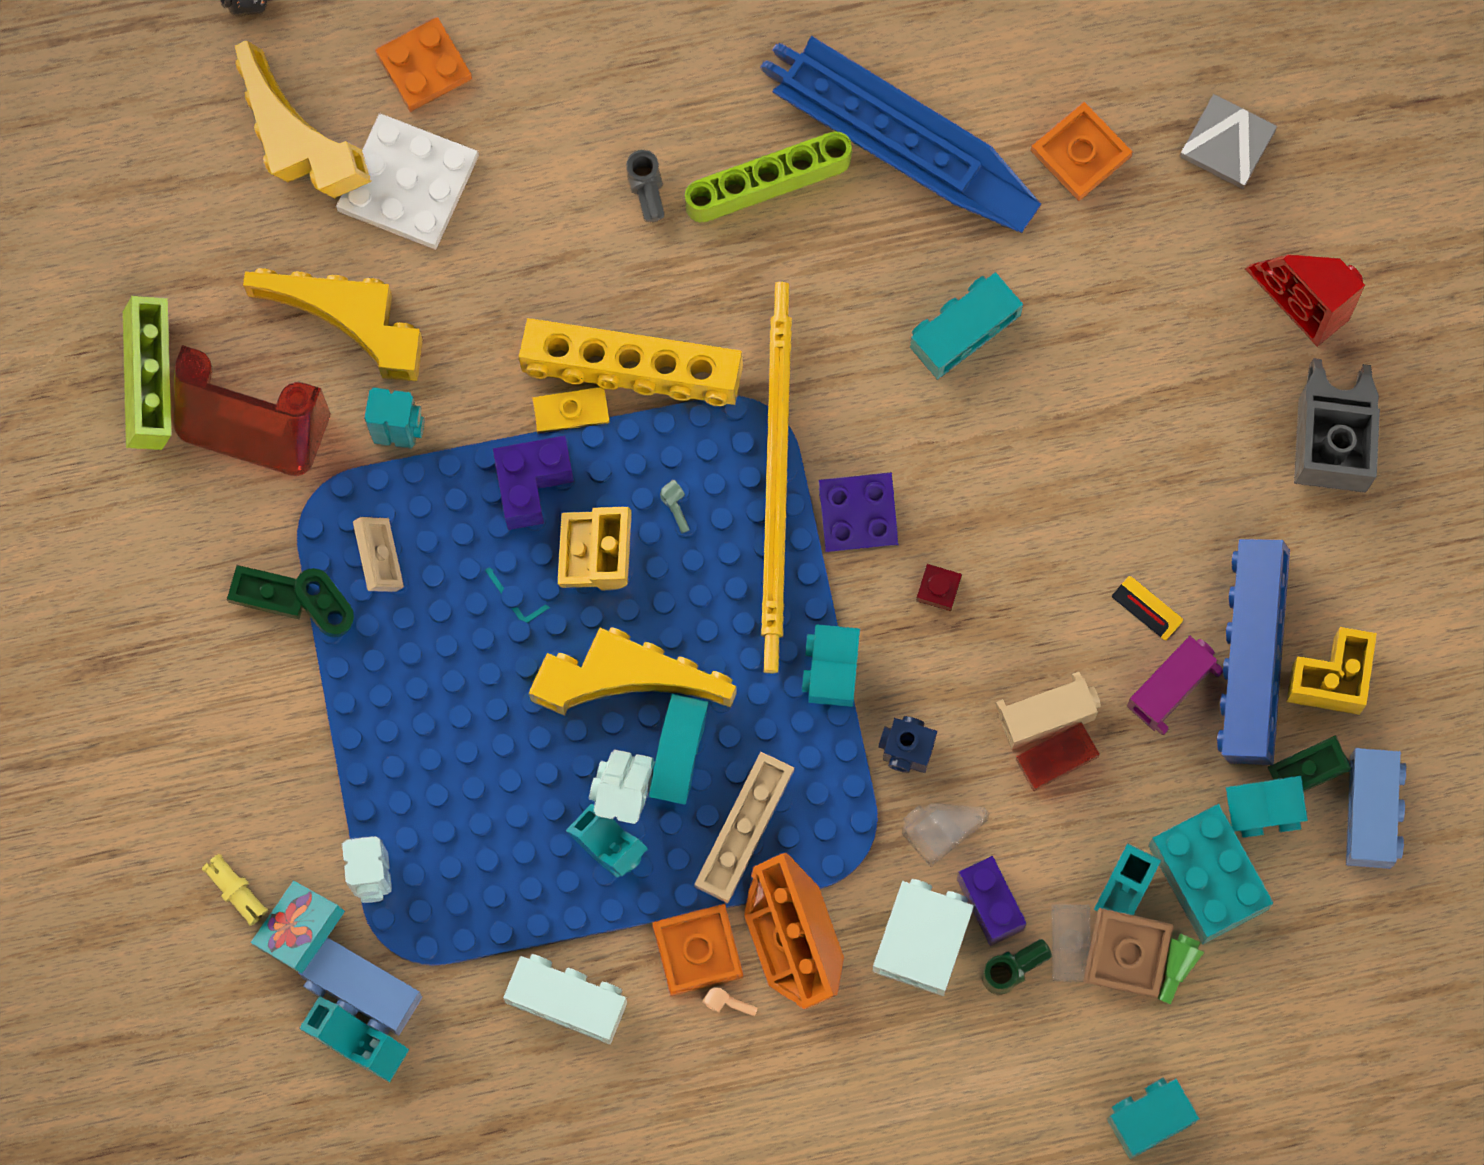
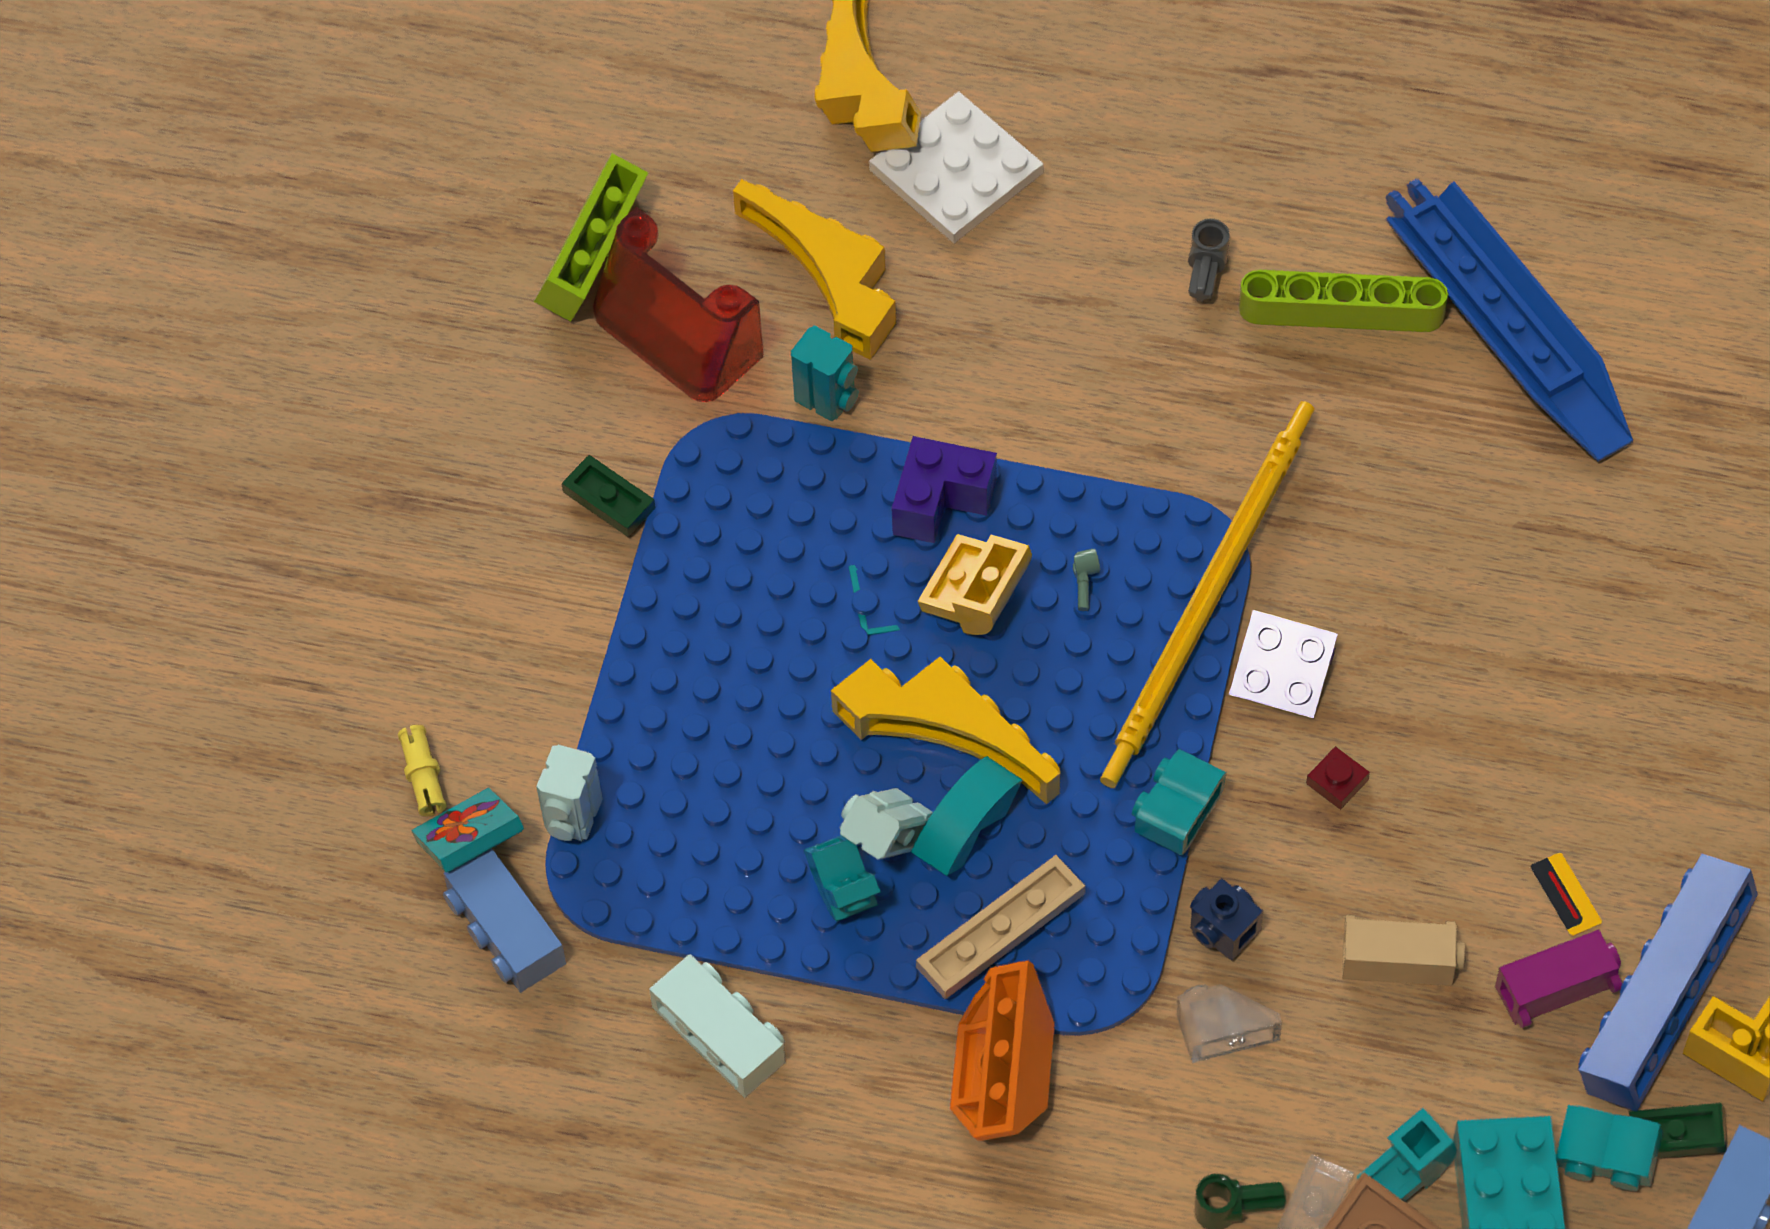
camera: 25 degrees right, 15 degrees down
dark green plate [294,568,354,637] -> none
teal brick [299,996,410,1082] -> none
tan plate [353,517,404,592] -> none
orange plate [375,17,472,112] -> none
yellow brick [519,318,743,406] -> none
yellow plate [532,387,610,434] -> none
orange tile [652,904,744,996] -> none
light nougat hand [702,988,758,1016] -> none
light aqua brick [872,879,974,996] -> none
teal brick [910,272,1023,380] -> none
dark purple brick [957,856,1026,946] -> none
clear red plate [1015,722,1100,792] -> none
orange plate [1031,102,1133,201] -> none

